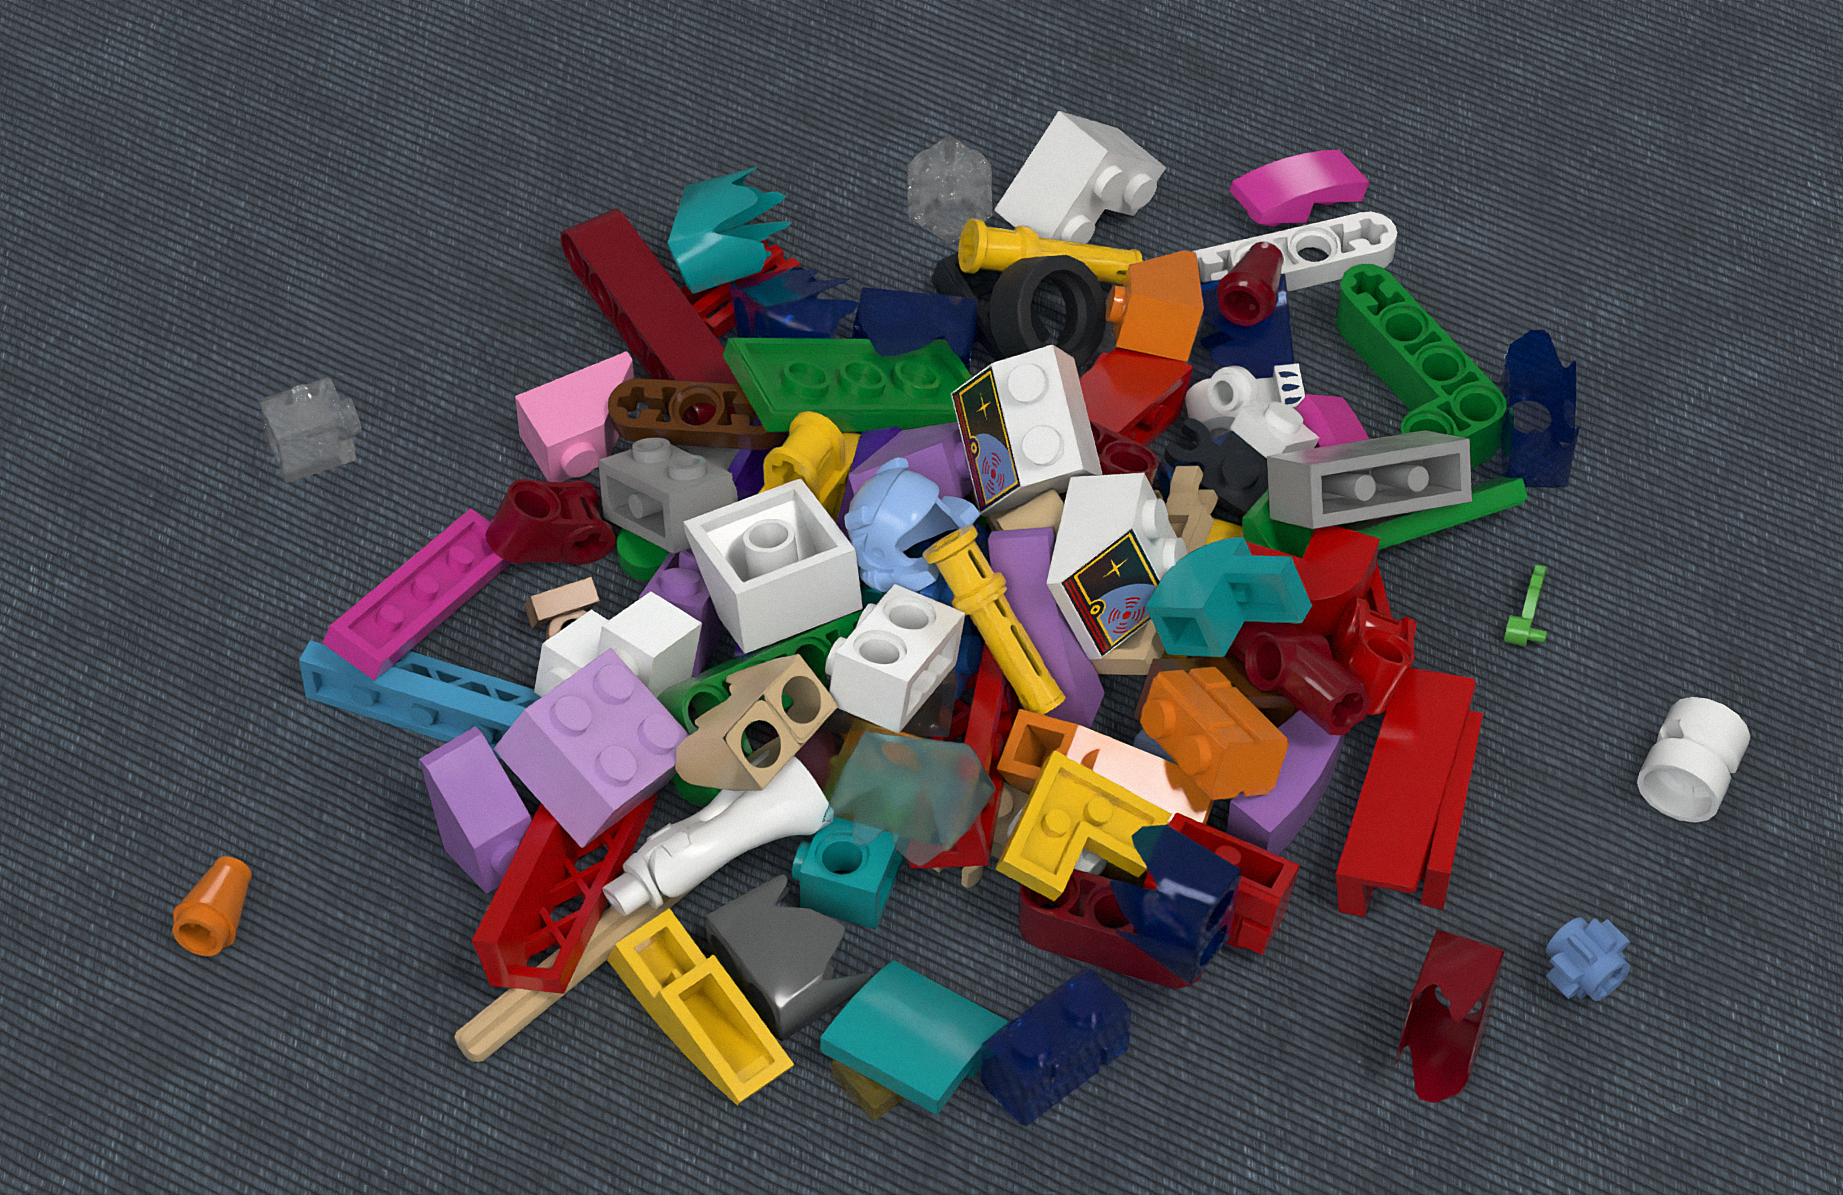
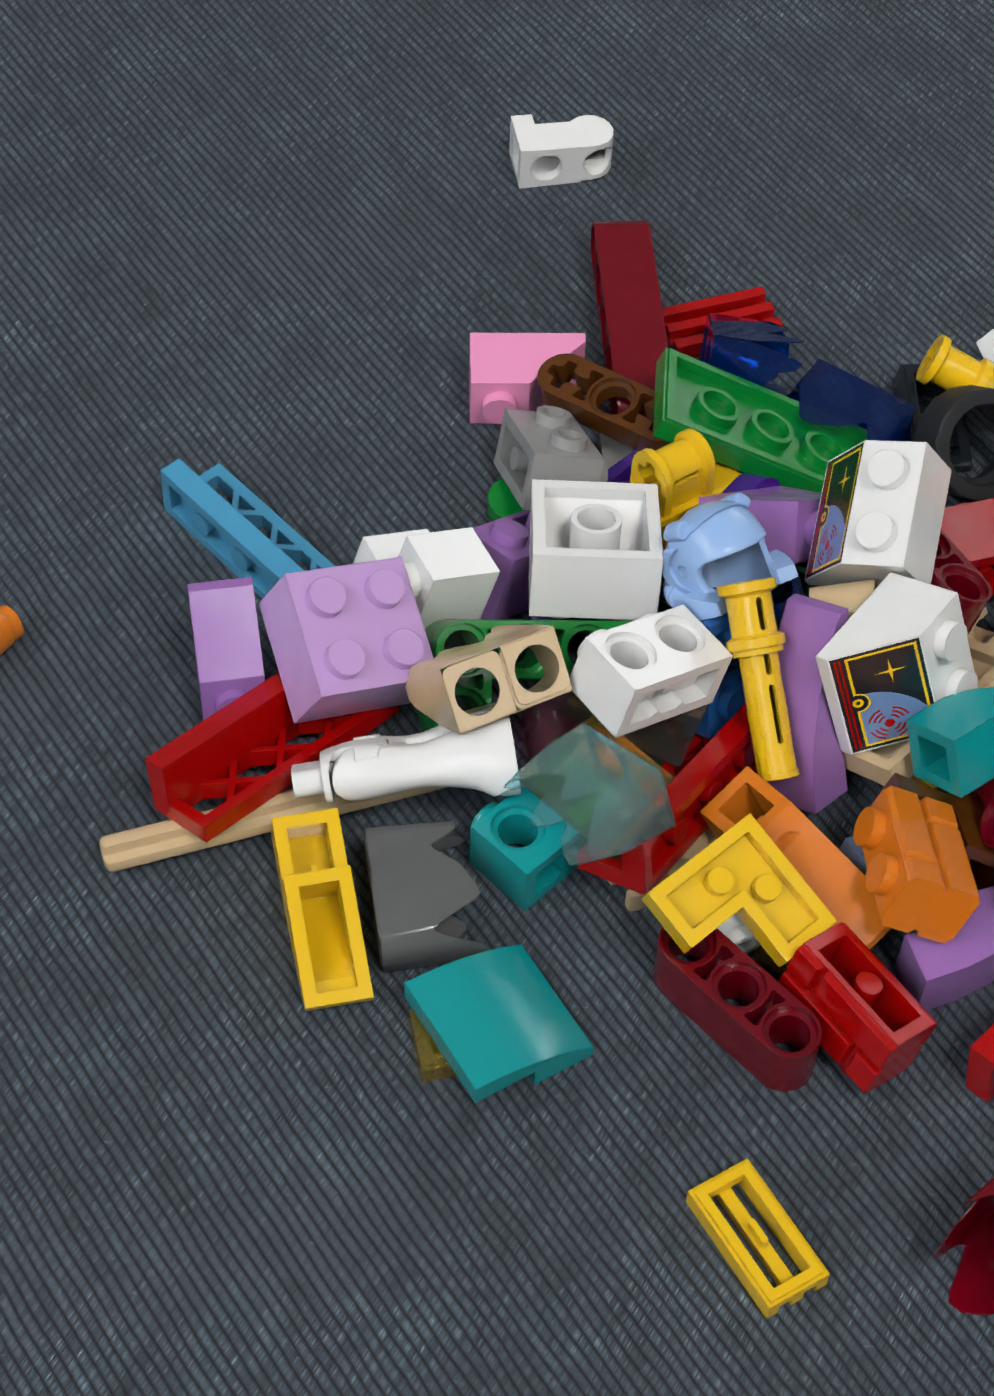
camera: 25 degrees right, 0 degrees up
clear brick [259,377,361,483] -> none
dark pink plate [322,508,512,681] -> none
dark red piece [485,479,616,565] -> none
tile [524,577,600,641] -> none
teal piece [667,167,792,294] -> none
clear brick [907,135,993,244] -> none
clear blue brick [981,967,1132,1126] -> none
clear blue piece [1110,825,1241,984] -> none
none -> white leg [509,114,613,189]
none -> yellow tile [686,1158,830,1319]

